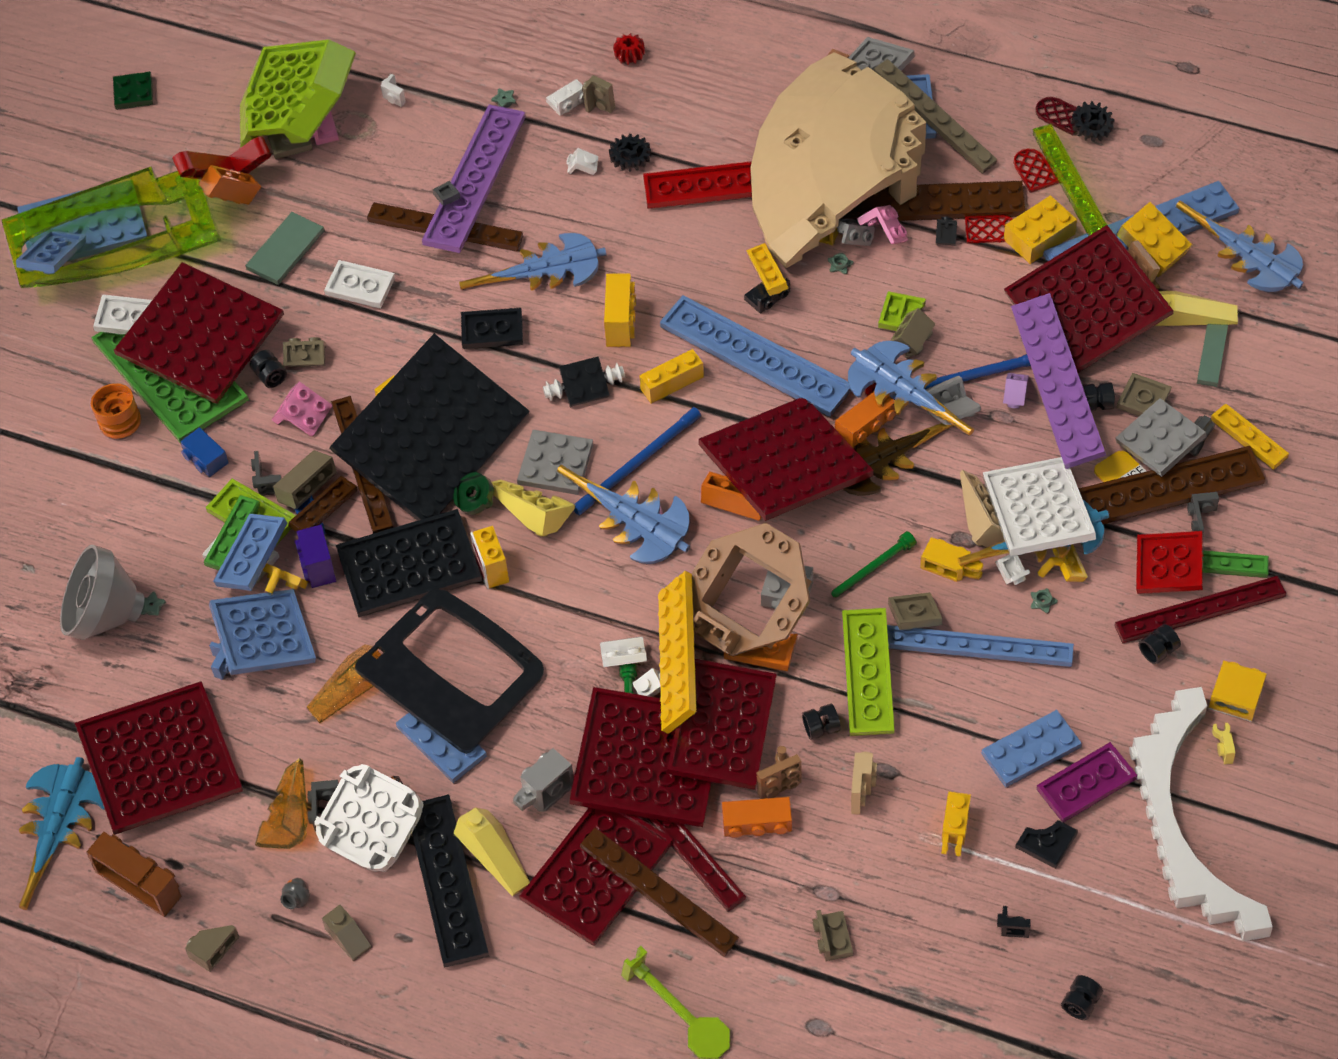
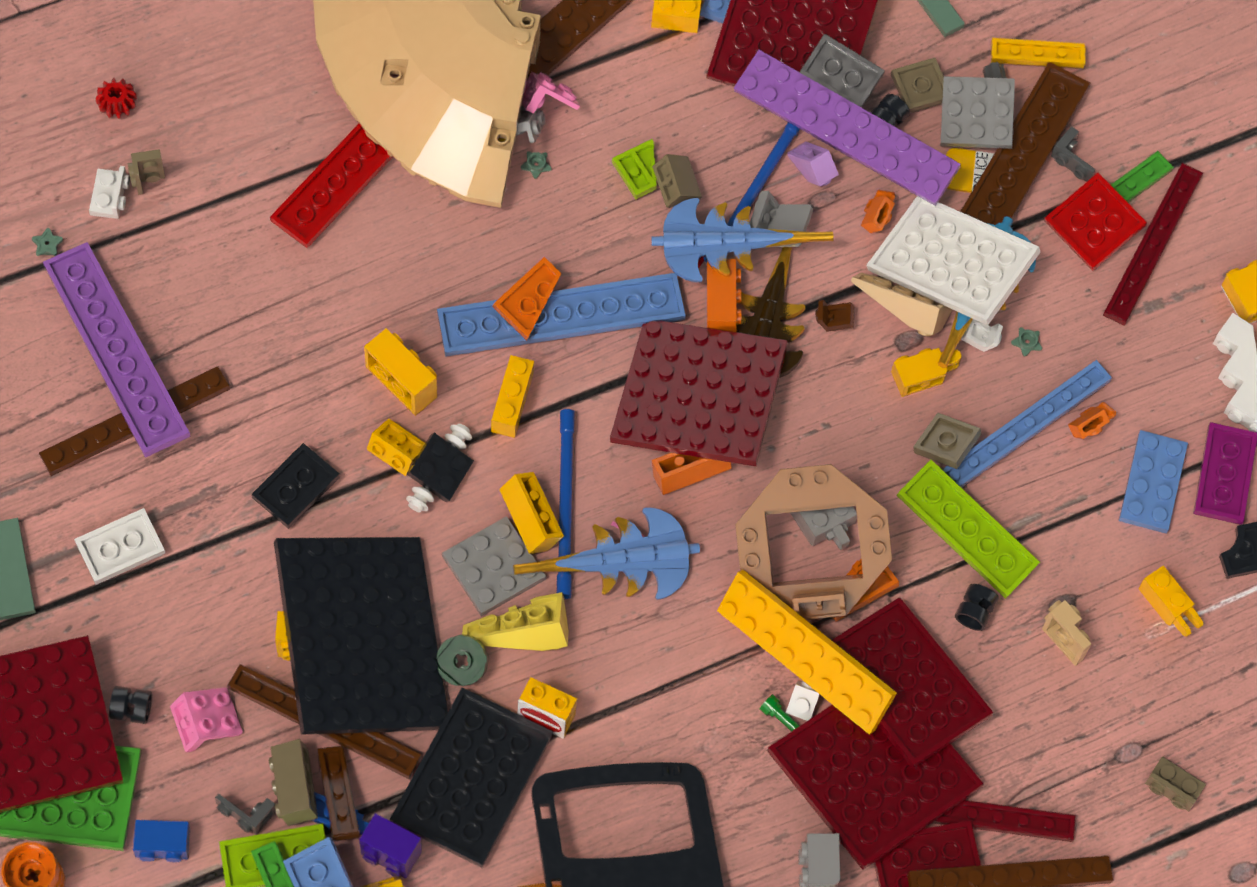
camera: 55 degrees left, 10 degrees up
dark tan bracket [283,337,326,367] -> none
dark grey plate [433,181,460,206] -> none
medium blue animal [459,233,607,291] -> none
white bracket [566,148,599,175] -> none
white bracket [600,637,647,667] -> none
black gear [609,133,651,172] -> none
orange brick [722,797,792,838] -> none
black bracket [744,278,790,314] -> none
yellow plate [746,243,788,296] -> none
medium nougat plate [757,746,801,799] -> none
green piece [831,531,917,598] -> none
black bracket [936,217,957,246] -> none
red window [965,215,1013,243] -> none
yellow plate [1037,544,1088,582] -> none
black wheel [1138,624,1181,664] -> none
none -> yellow bracket [367,418,425,476]
none -> orange wing [492,257,562,341]
none -> yellow brick [499,472,564,554]
none -> flat silver plate [799,34,885,108]
none -> reddish brown bracket [815,300,854,332]
none -> orange piece [861,190,895,233]
none -> orange piece [1068,402,1116,439]

